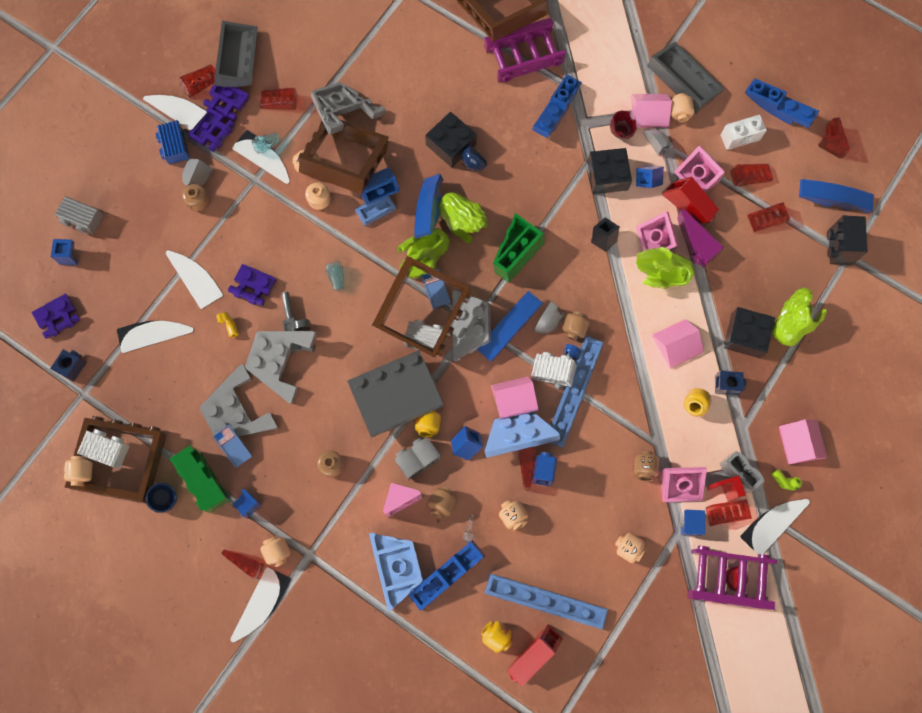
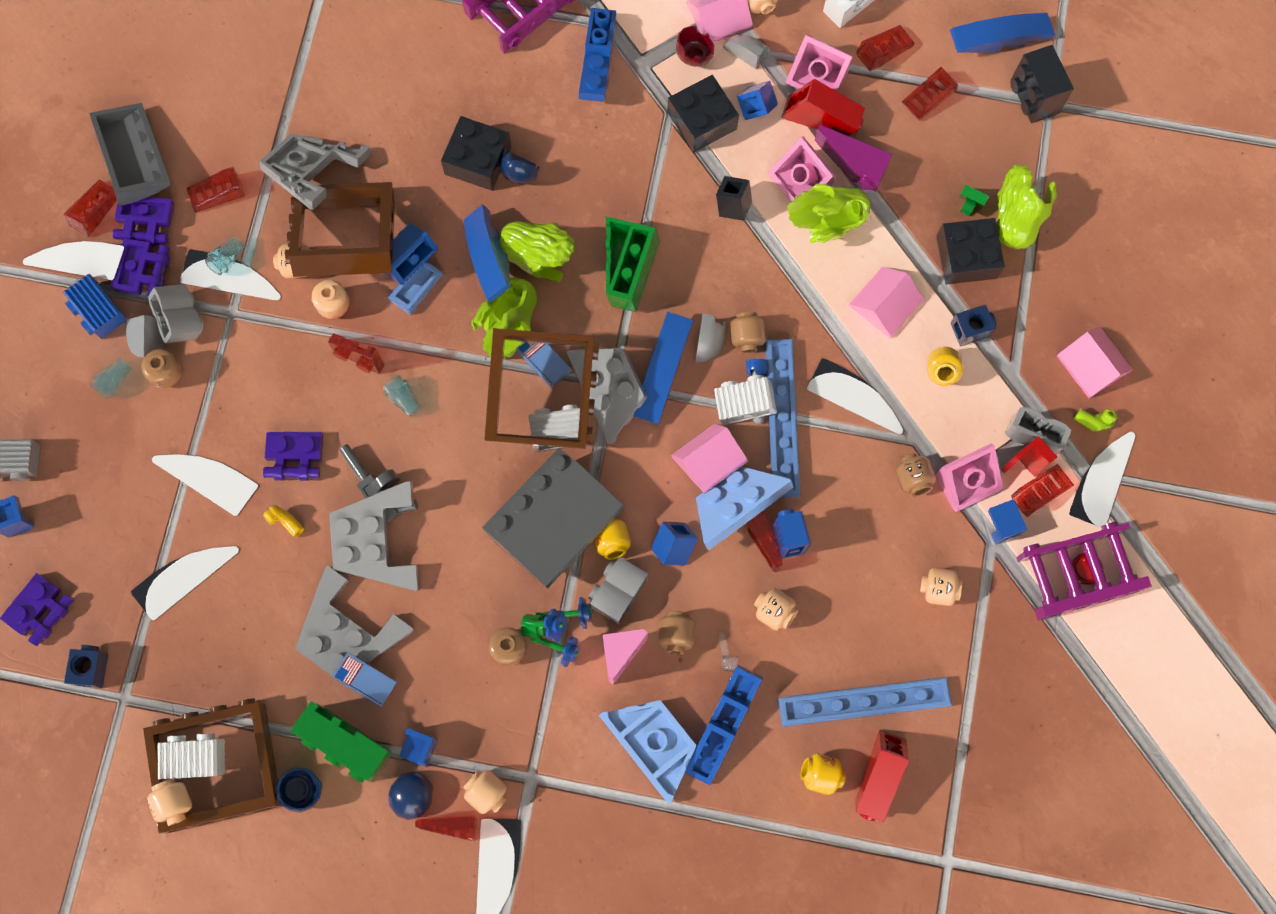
camera: 25 degrees left, 0 degrees up
none -> clear light blue cone [90,358,131,399]
none -> light grey brick [148,284,204,344]
none -> clear red wing [328,333,385,374]
none -> dark blue hair [388,772,433,820]
none -> plant [521,597,593,667]
none -> white sticker [807,358,903,434]
none -> green tile [959,185,989,216]

